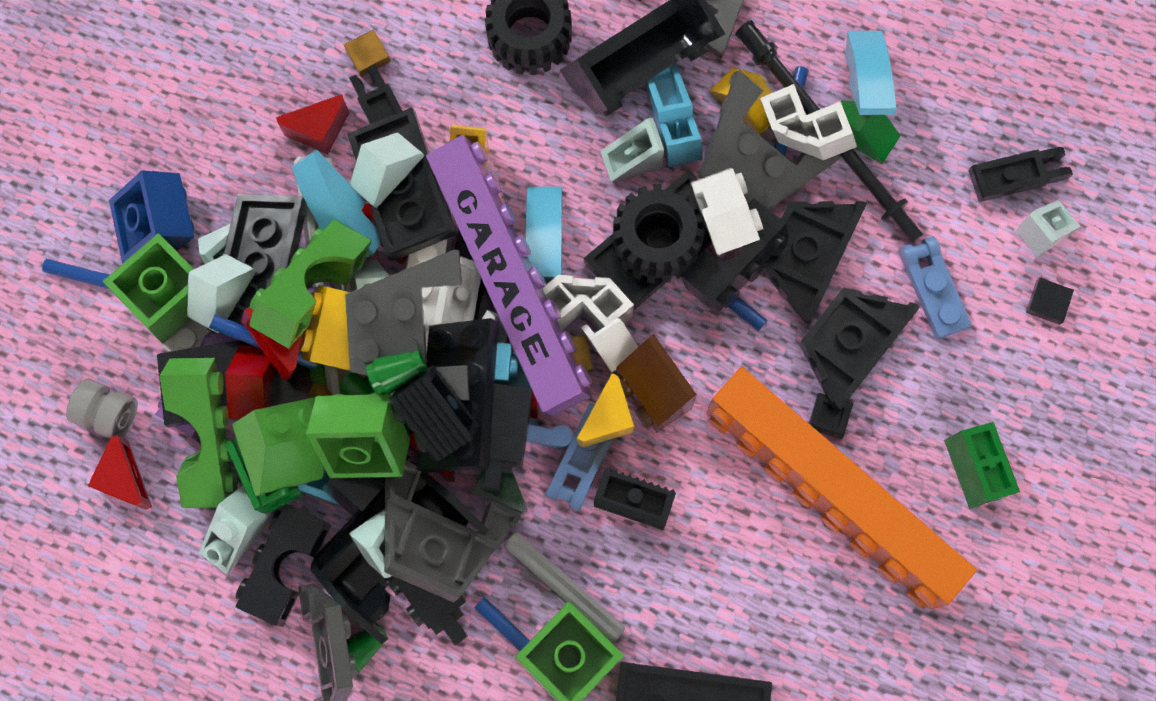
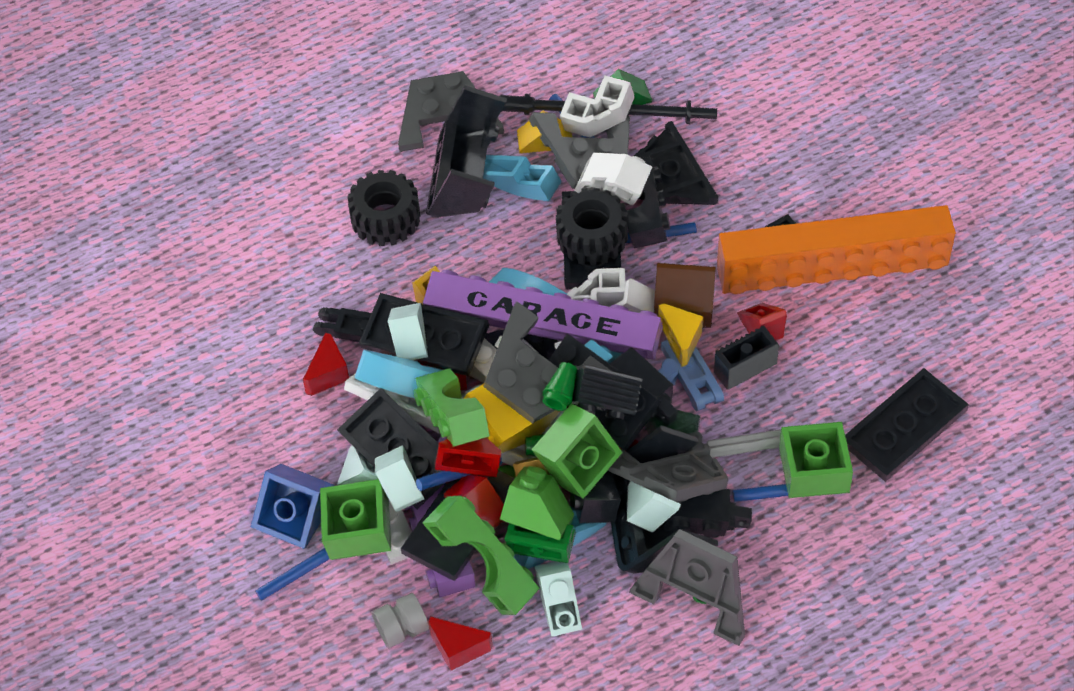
camera: 50 degrees left, 20 degrees down
black arch [235,504,331,627] -> none
pearl gold tile [343,29,391,77] -> none
light aqua slope [601,118,664,182] -> none
black wing [799,287,920,413] -> none
medium azure slope [845,31,896,115] -> none
medium blue plate [899,236,972,340] -> none
green hinge [944,422,1020,509] -> none
black hinge [968,147,1073,202] -> none
light aqua slope [1015,200,1081,258] -> none
black tile [1026,278,1074,325] -> none
none -> red slope [737,303,787,340]

